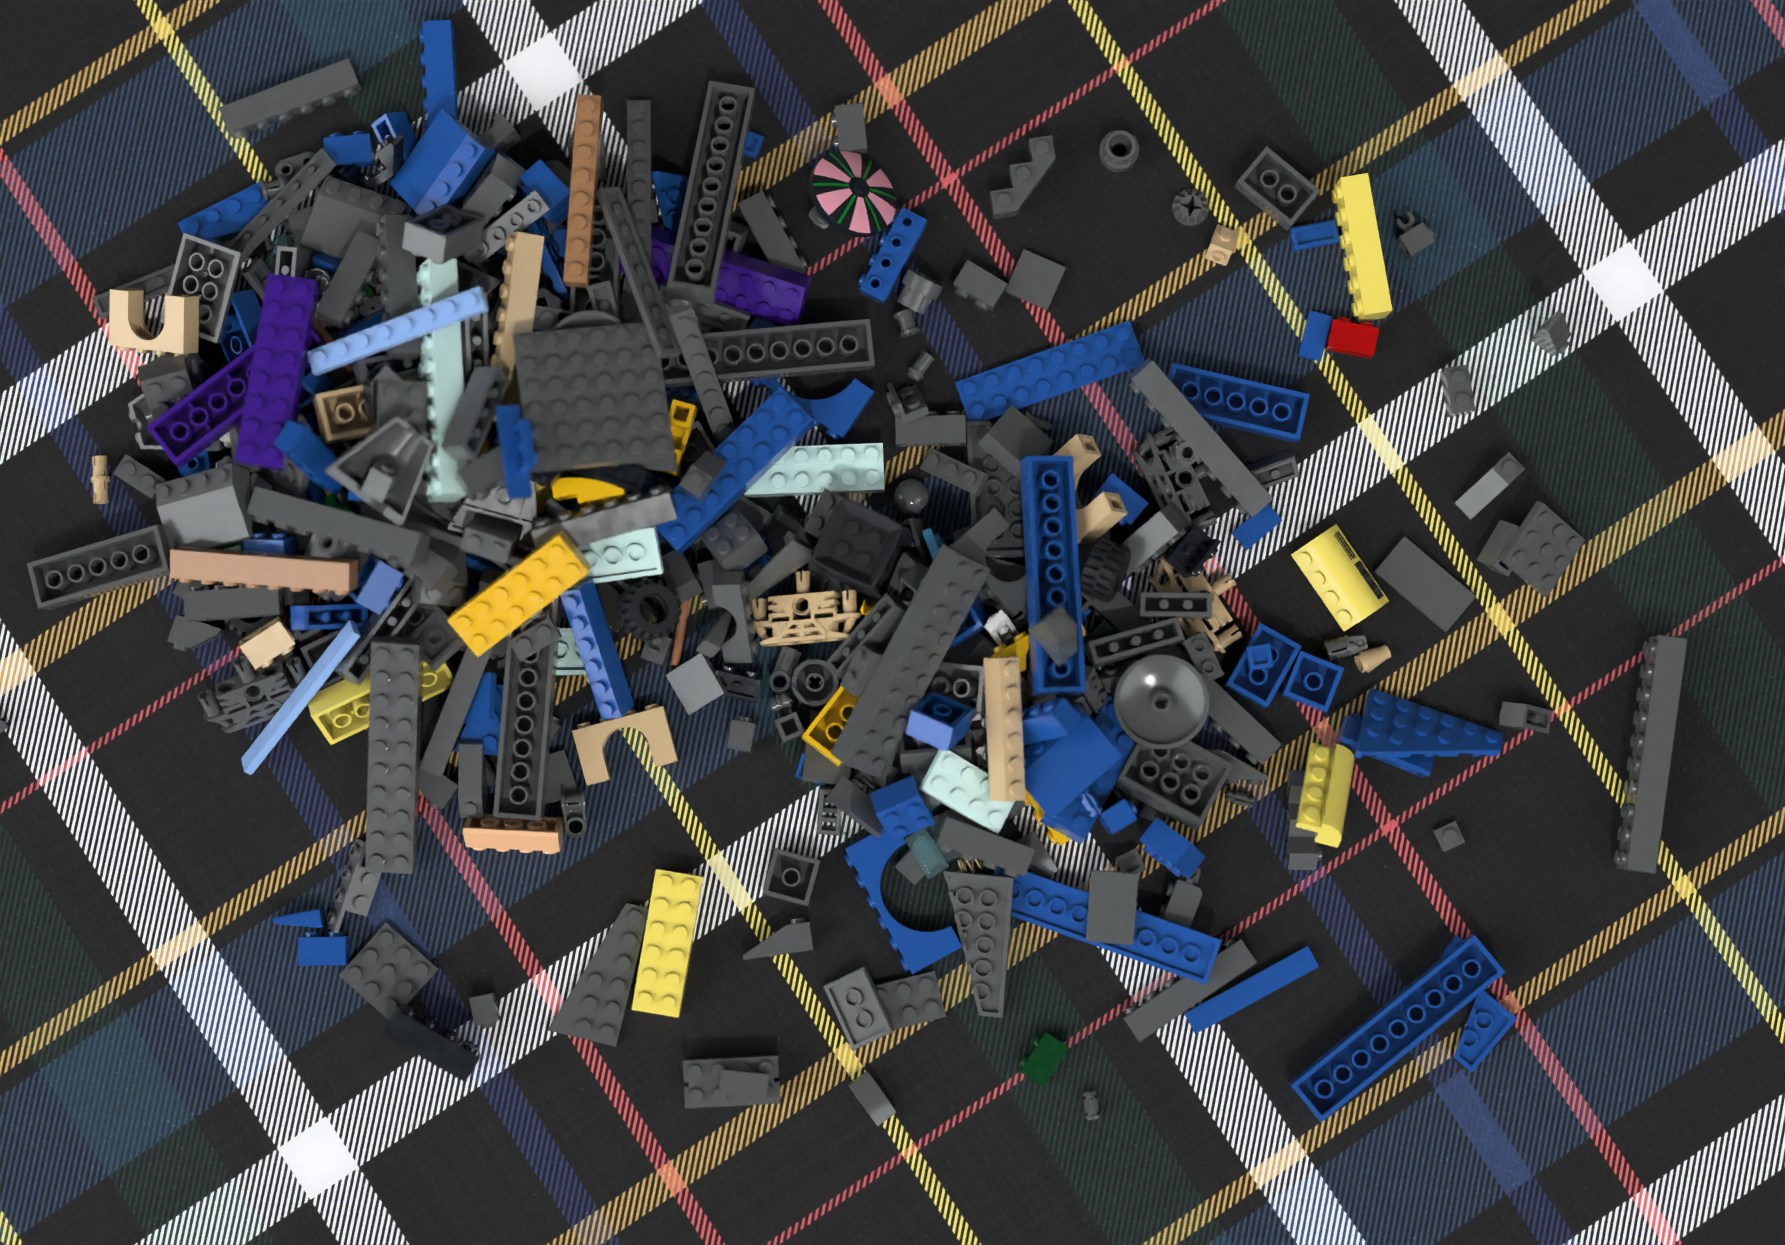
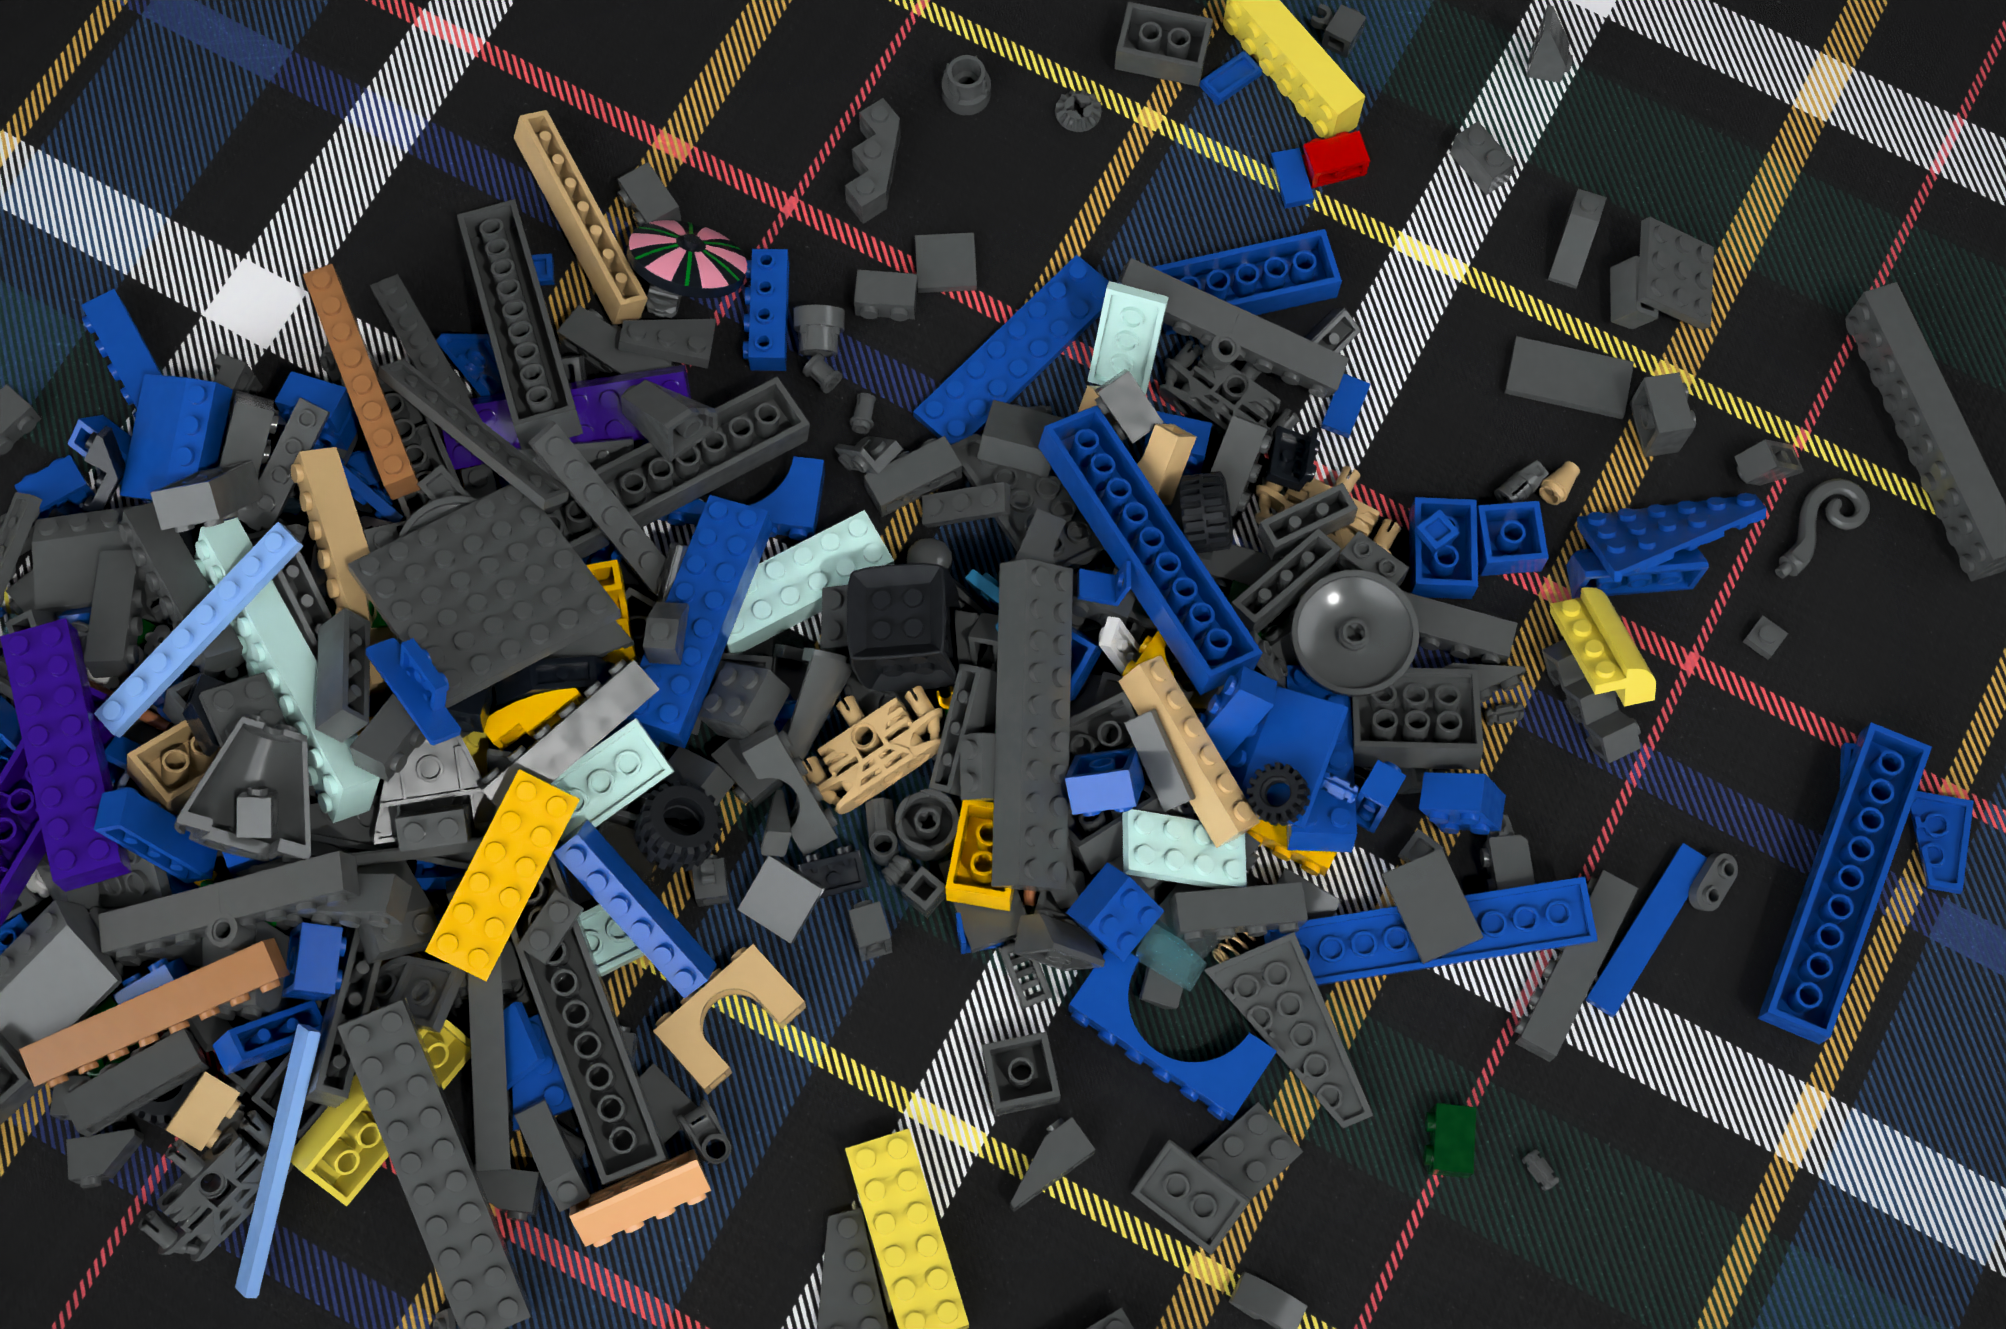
camera: 30 degrees left, 15 degrees down
nougat bar [670,599,690,666] -> none
dark grey slope [1029,606,1077,666] -> none
tan bracket [1205,224,1239,266] -> none
light yellow brick [1291,524,1389,631] -> none
none -> tan brick [513,110,648,325]
none -> dark grey wing [618,319,716,369]
none -> dark grey slope [621,380,718,462]
none -> dark grey slope [655,542,688,602]
none -> blue bracket [1077,560,1131,606]
none -> light aqua plate [1087,281,1169,395]
none -> brick [1094,369,1163,444]
none -> dark grey tile [1124,709,1195,812]
none -> black tyre [1247,762,1310,826]
none -> dark grey brick [1630,372,1696,457]
none -> dark grey plate [1689,853,1738,911]
none -> dark grey plant [1775,478,1870,579]

